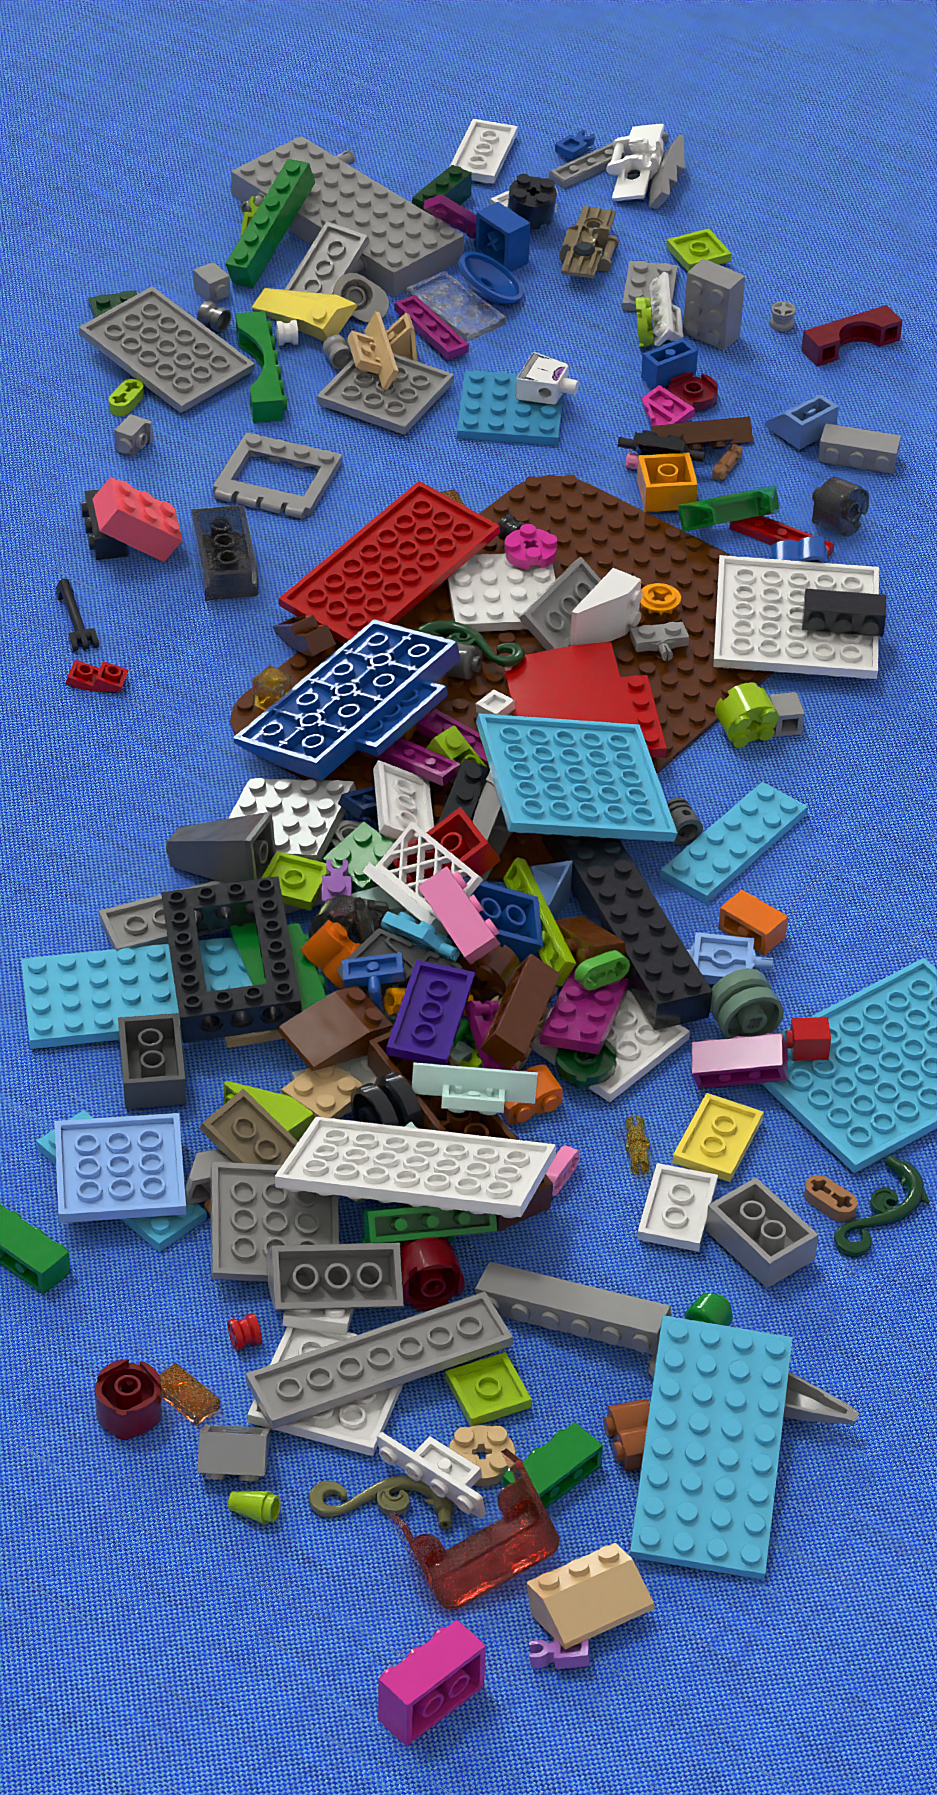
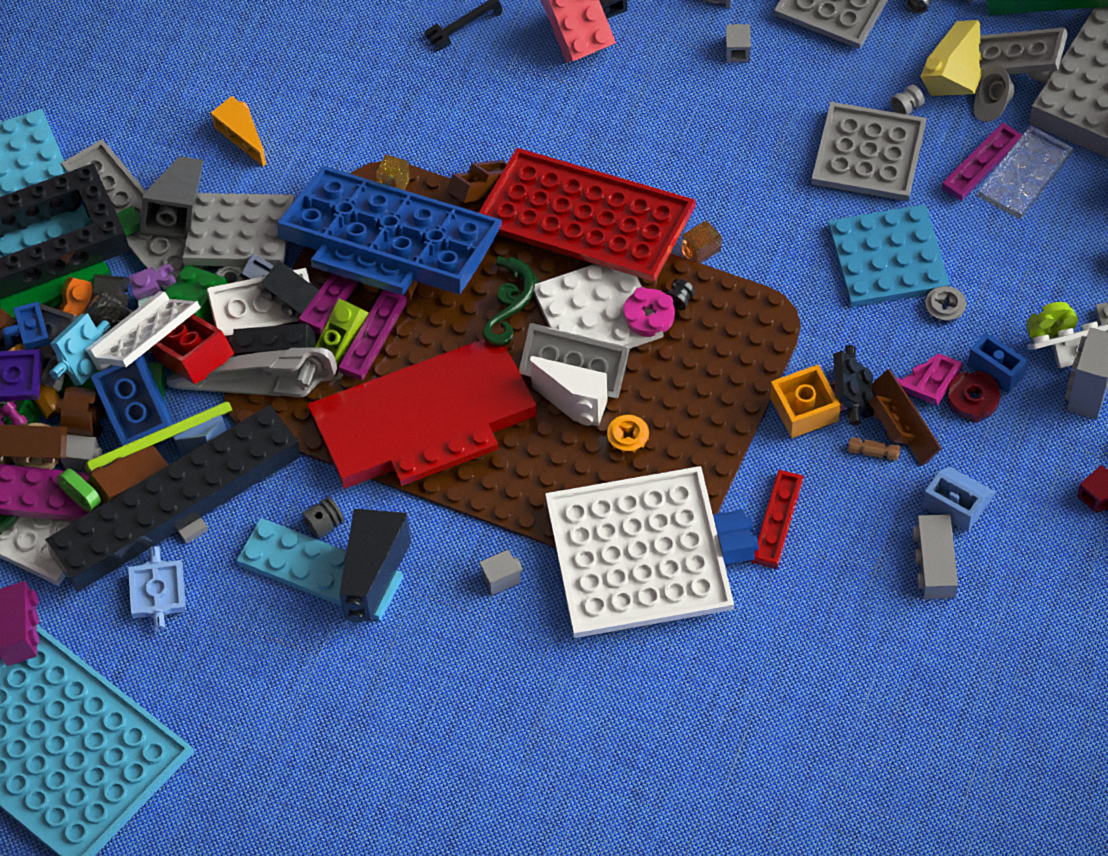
camera: 80 degrees right, 15 degrees up
red slope [65,660,129,692] -> none
clear smoke brick [192,505,258,601] -> none
light grey hinge [213,432,342,519] -> none
green arch [236,311,287,423] -> none
lime plate [262,851,328,911] -> none
white wheel [276,320,298,346] -> none
tan bracket [347,311,398,390] -> none
tan slope [386,313,418,362] -> none
bright pink brick [417,866,500,964] -> none
dark grey head [445,642,482,680] -> none
blue dish [458,251,523,304] -> none
white plate [476,690,515,715] -> none
medium azure plate [476,713,677,842] -> none
white torso [516,352,579,404] -> none
light grey plate [630,622,689,661] -> none
green hose [678,485,780,531] -> none
sand green wheel [710,968,784,1039] -> none
lime brick [715,683,779,748] -> none
orange brick [718,889,788,956] -> none
red brick [785,1017,831,1061] -> none
black brick [802,588,886,637] -> none
clear smoke brick [812,477,869,537] -> none
none -> light orange slope [211,96,266,166]
none -> black brick [257,260,319,319]
none -> black slope [339,509,411,623]
none -> light grey brick [726,24,751,62]
none -> light grey gear [926,286,966,323]

